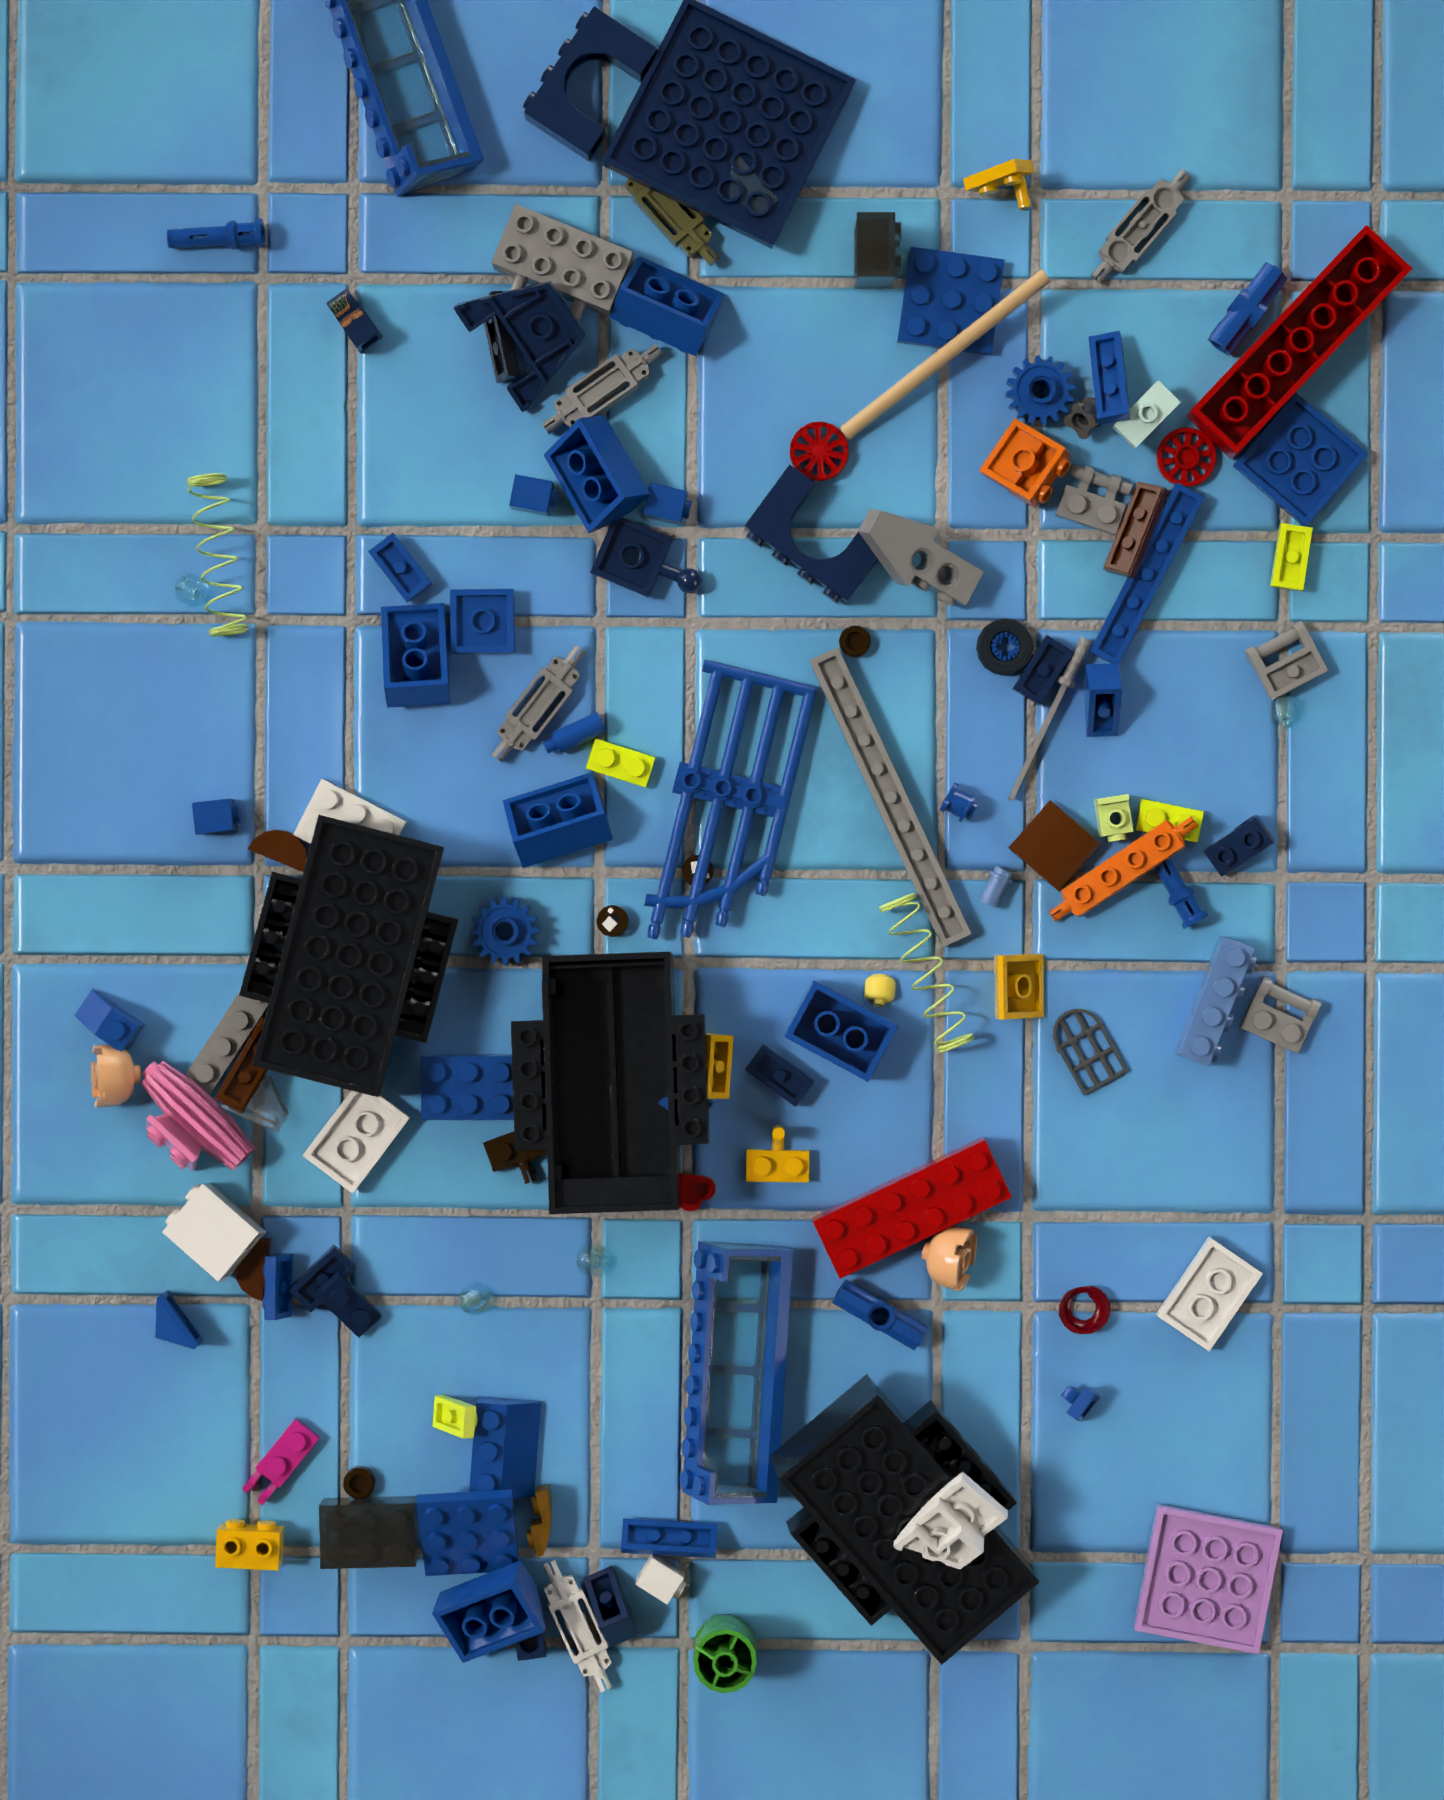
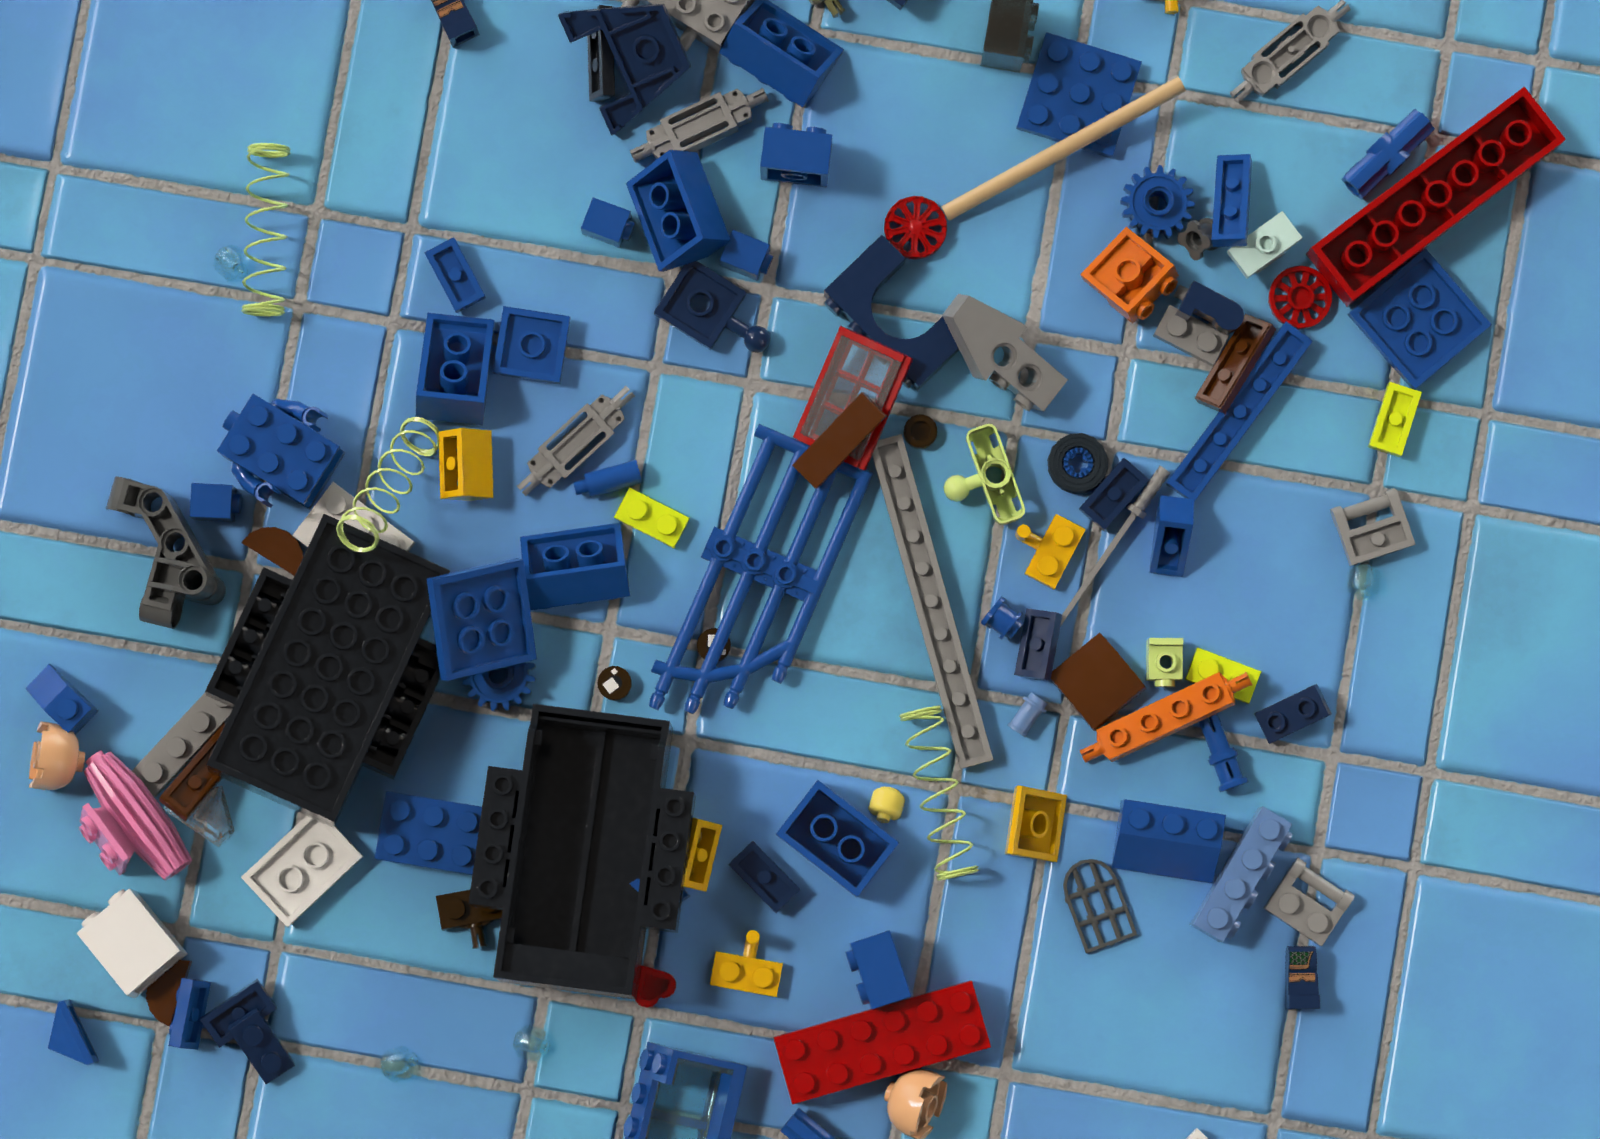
camera: 10 degrees right, 5 degrees down
none -> dark grey connector [106,476,226,629]
none -> blue torso [217,394,345,510]
none -> yellowish green piece [336,417,439,553]
none -> blue plate [427,558,537,681]
none -> yellow brick [438,428,493,501]
none -> blue brick [760,123,833,187]
none -> reddish brown tile [792,392,888,489]
none -> clear piece [793,326,913,470]
none -> blue brick [845,930,912,1009]
none -> yellowish green piece [944,424,1025,525]
none -> dark blue plate [1014,608,1062,681]
none -> yellow plate [1015,514,1086,590]
none -> blue slope [1111,799,1226,883]
none -> dark blue leg [1175,281,1244,334]
none -> dark blue leg [1285,946,1320,1009]

